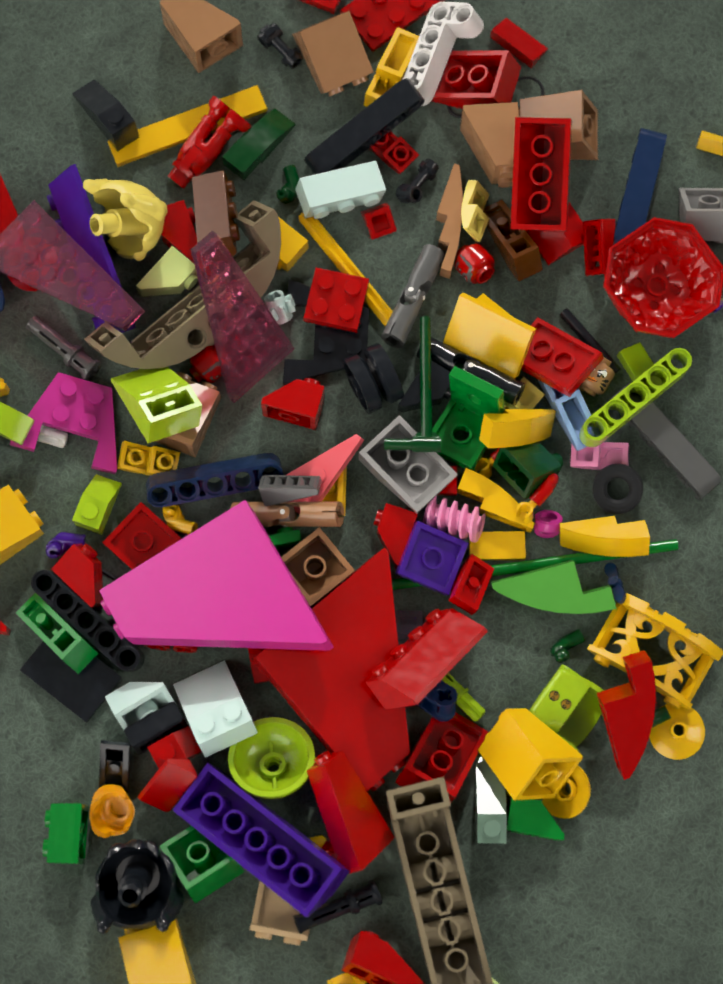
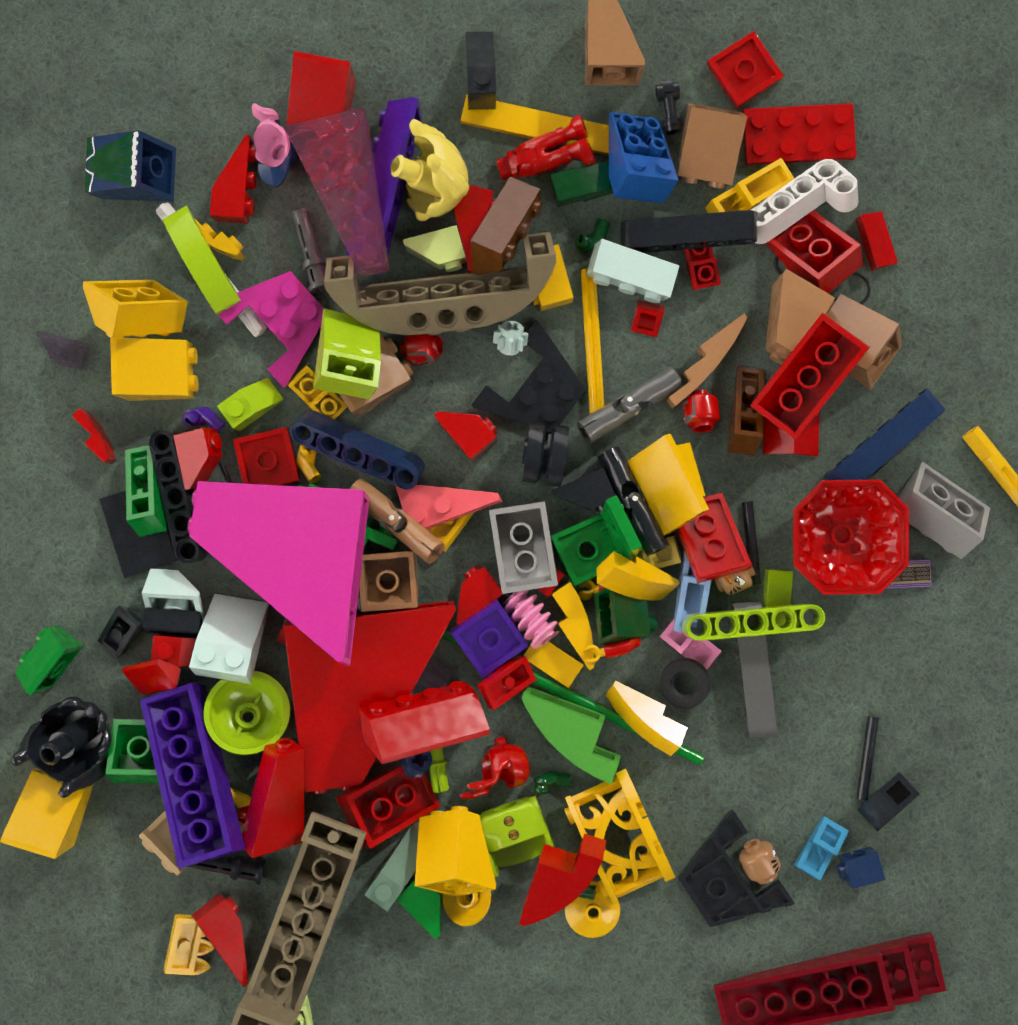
camera: 40 degrees right, 10 degrees up
light orange hair [90,784,135,838] -> none
clear pink wing [191,231,295,403] -> none
dark grey slope [259,475,322,506] -> none
red plate [303,267,369,333] -> none
dark green bar [384,316,441,452] -> none
black bar [396,159,439,203] -> none
light yellow slope [461,180,489,242] -> none
dark pink tile [534,510,563,538] -> none
red slope [583,219,616,276] -> none
dark blue piece [604,563,626,604] -> none
none -> red hair [460,737,530,799]
none -> blue slope [609,112,678,203]

